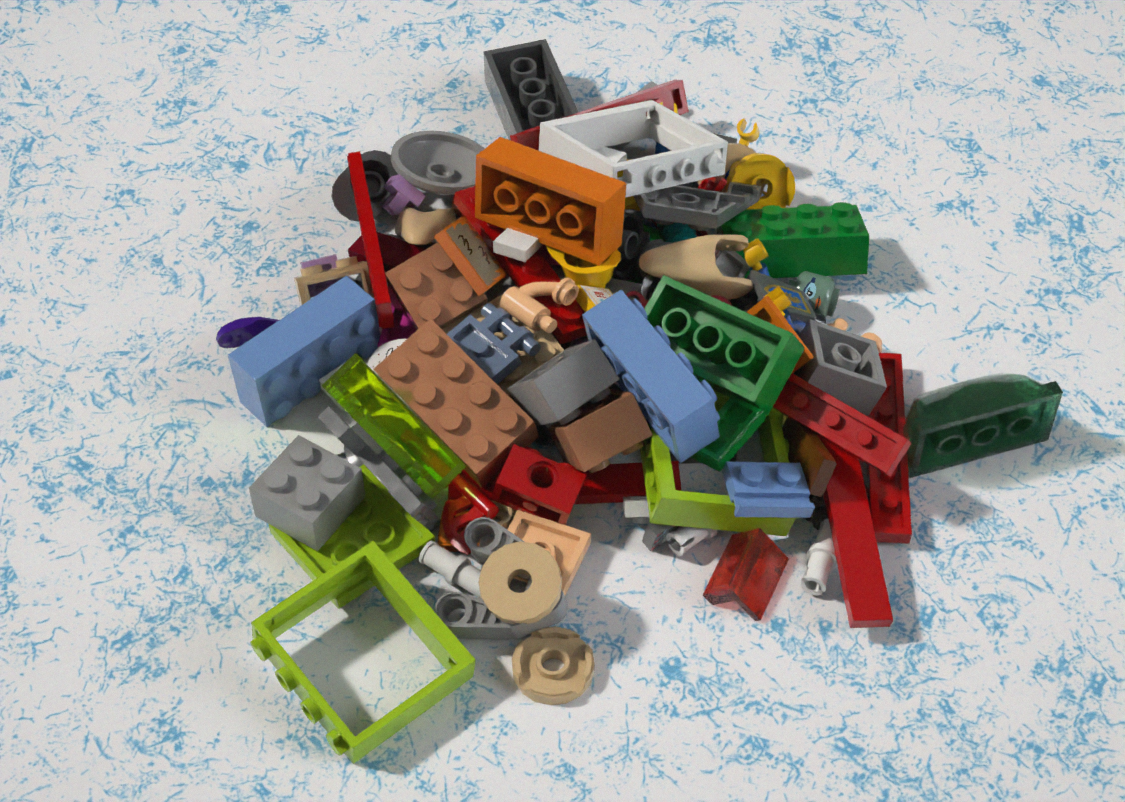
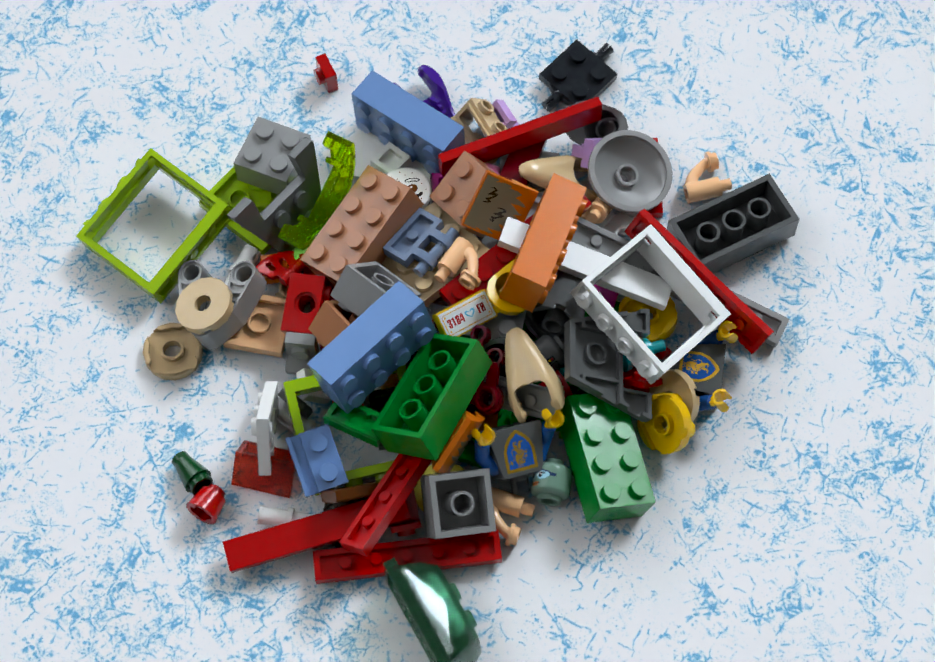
camera: 80 degrees right, 15 degrees up
none -> dark green cone [172,451,213,495]
none -> red hat [186,484,226,524]
none -> white wing [251,381,279,476]
none -> light grey bracket [284,332,319,374]
none -> red plate [313,53,338,93]
none -> black plate [539,39,618,112]
none -> light nougat plant [683,151,732,204]

